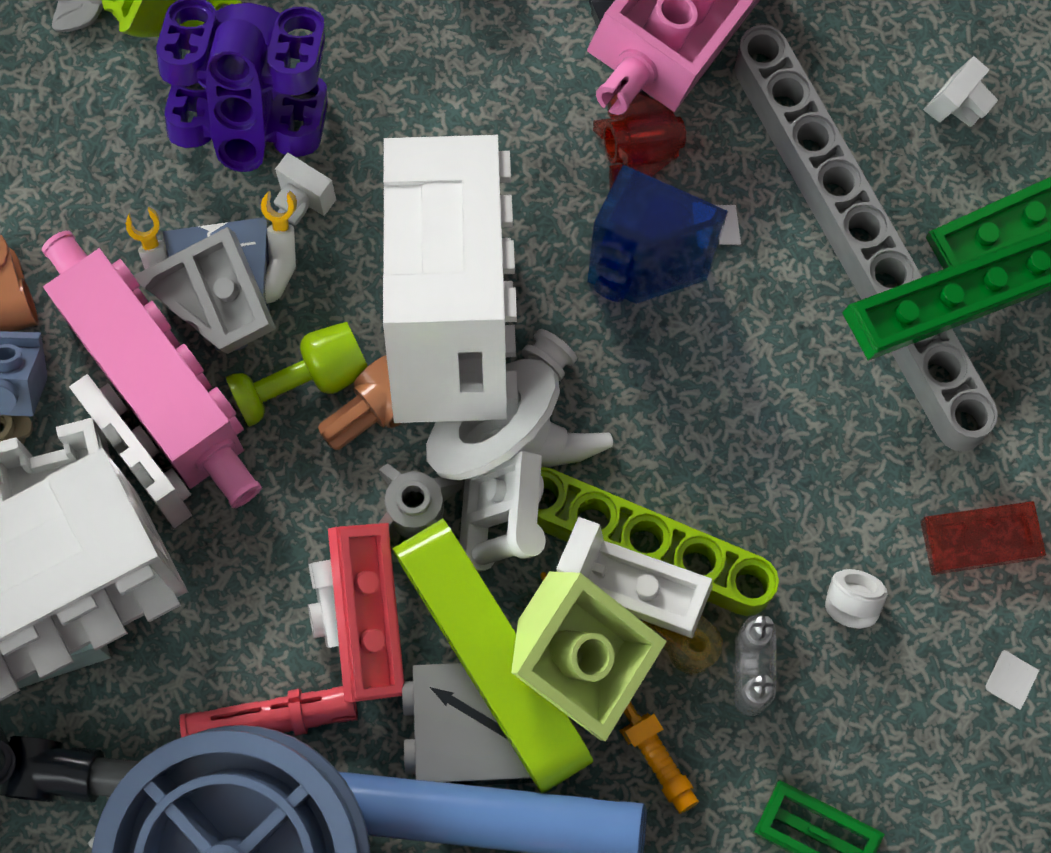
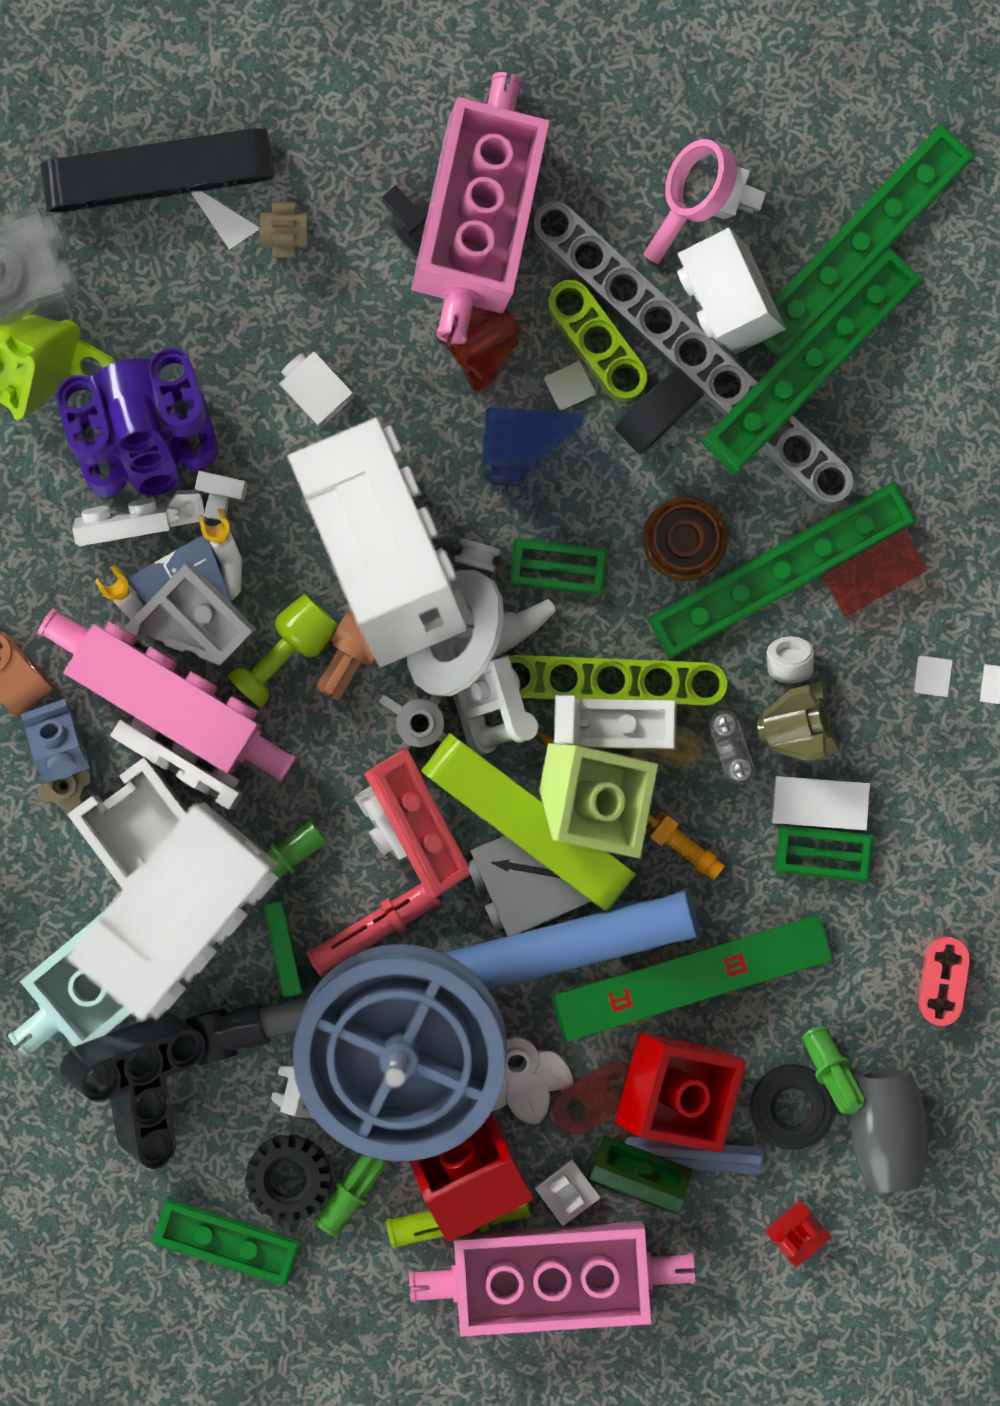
camera: 20 degrees left, 15 degrees up
none -> white hinge [72,490,205,547]
none -> green tile [264,899,304,997]
none -> bright green axle [266,819,327,878]
none -> white brick [279,352,354,429]
none -> green tile [509,538,608,596]
none -> lime beam [548,280,647,403]
none -> black tyre [615,367,704,455]
none -> bright pink piece [643,139,737,264]
none -> reddish brown piece [643,497,727,581]
none -> green tile [647,481,916,660]
none -> white brick [677,228,786,354]
none -> olive brick [757,681,840,761]
none -> white tile [771,776,870,830]

